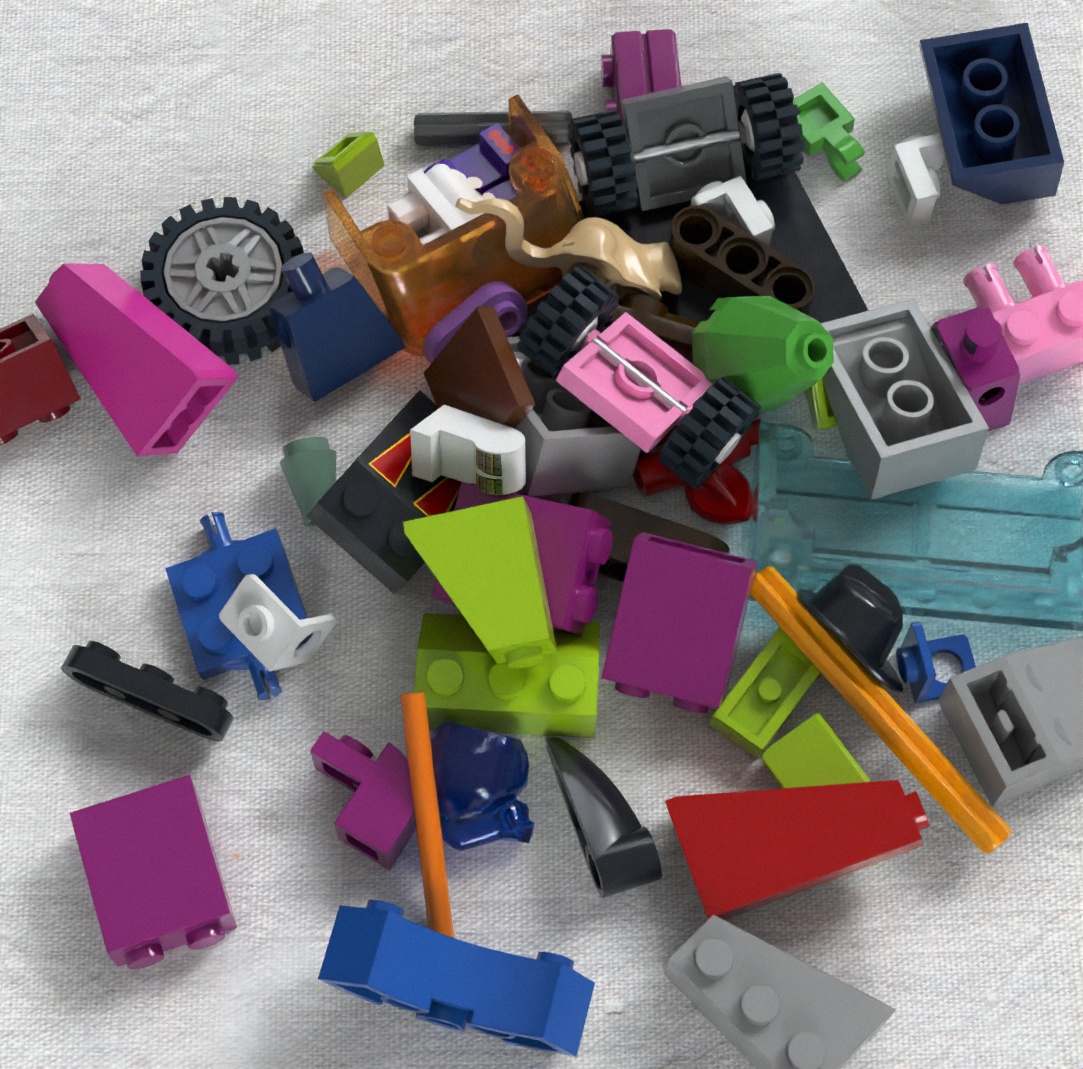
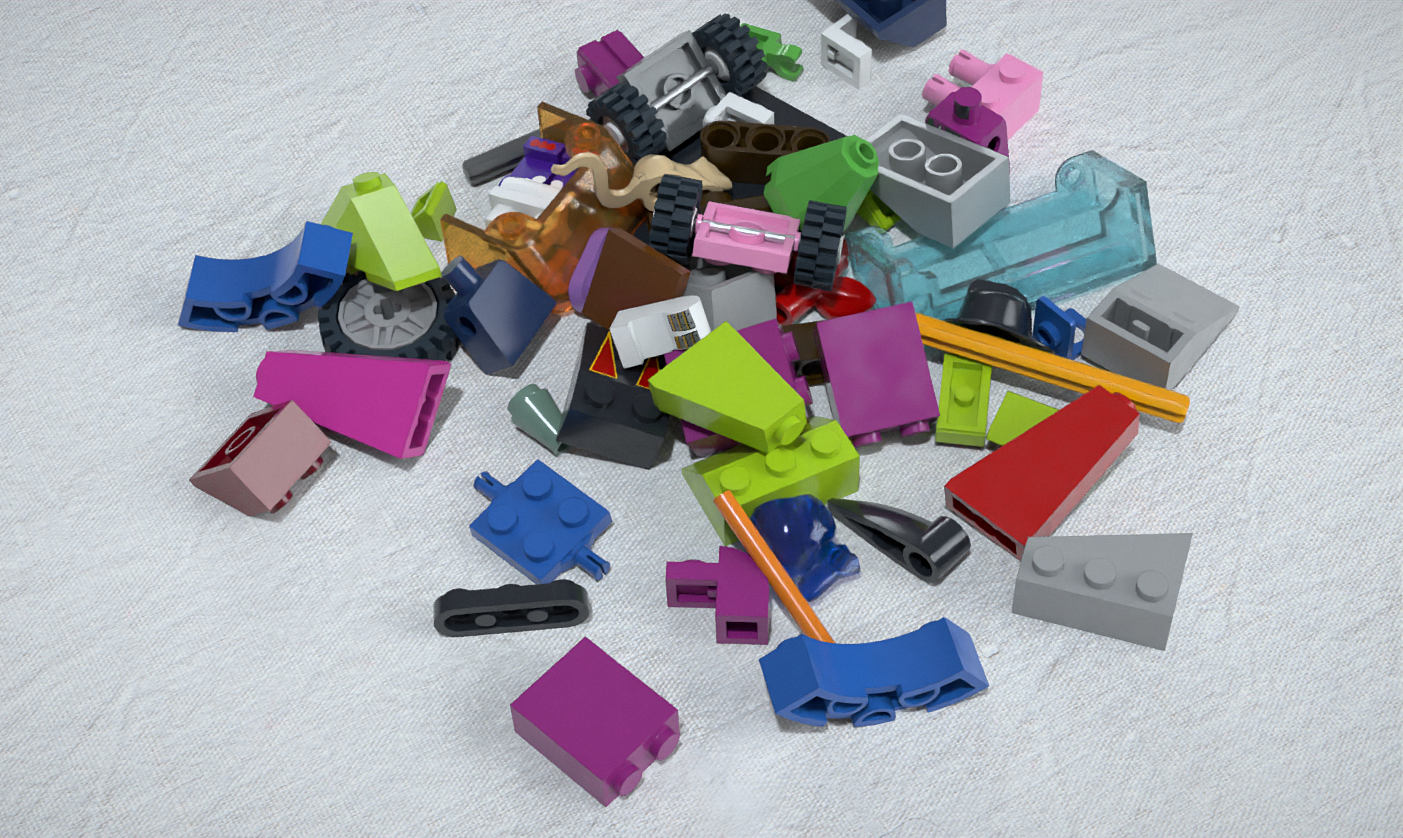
camera: 25 degrees left, 15 degrees down
white bracket [219,574,338,671] -> none
none -> blue brick [177,221,353,332]
none -> lime wedge [321,172,442,291]

